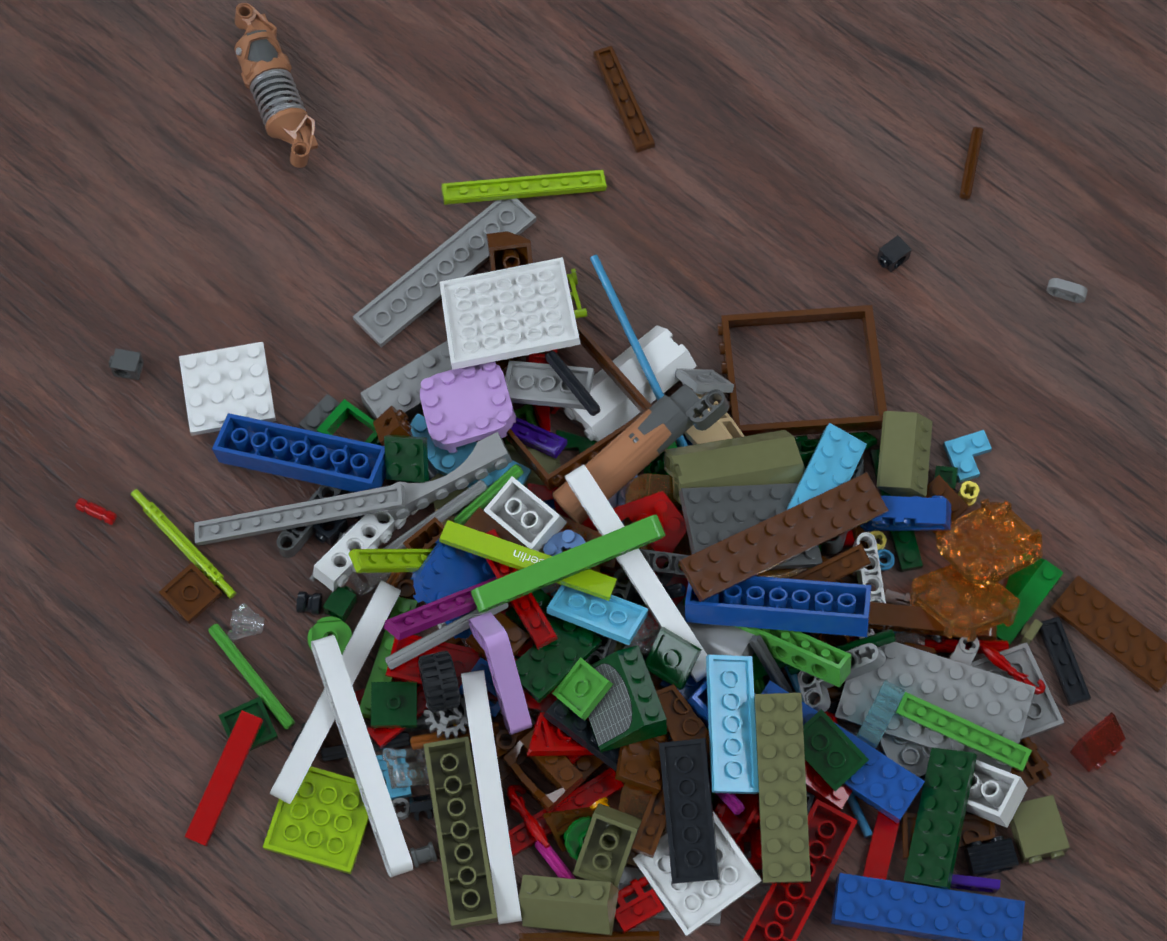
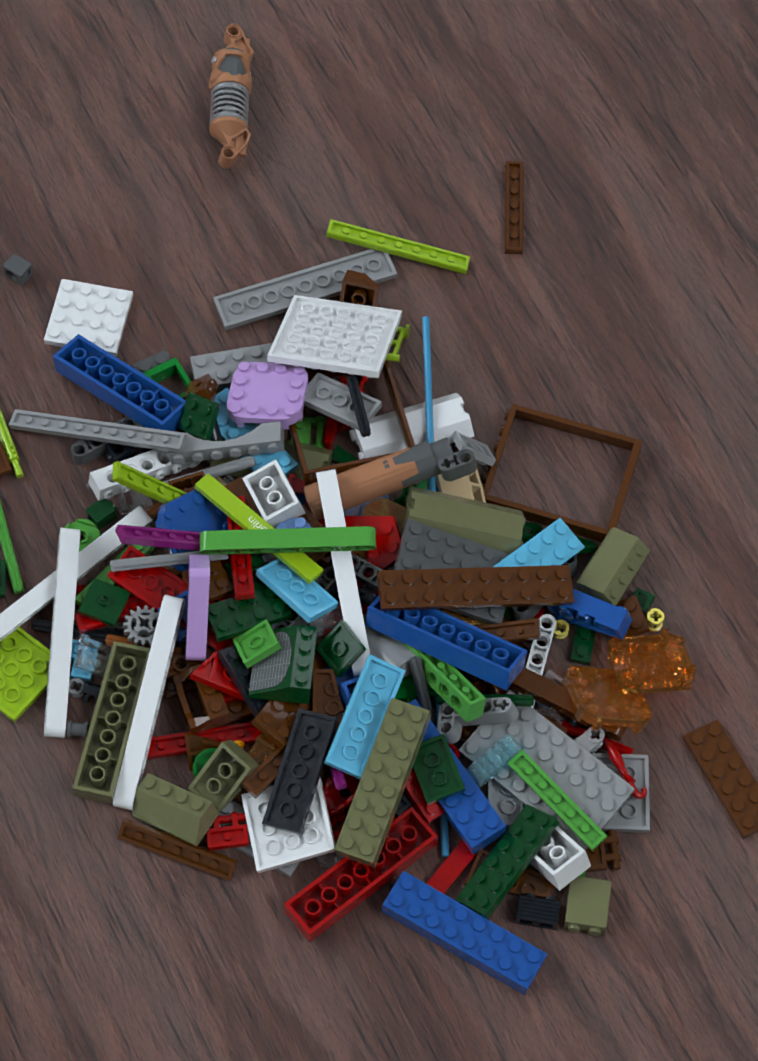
camera: 20 degrees right, 5 degrees down
clear rock [227,603,264,641] -> none
black wheel [296,591,322,615] -> none
black tyre [418,650,461,713] -> none
bright green axle [454,464,524,526] -> none
red piece [507,785,550,848] -> none
dark purple tile [510,417,567,459] -> none
dark pink axle [535,841,576,879] -> none
black brick [877,235,912,272] -> none
dark azure plate [878,549,895,571] -> none
medium azure plate [943,430,992,483] -> none
dark purple tile [950,874,1001,893] -> none
green wedge [996,554,1064,646] -> none
olive plate [1020,619,1043,646] -> none
black tile [1039,617,1091,706] -> none
clear red slope [1070,712,1126,772] -> none

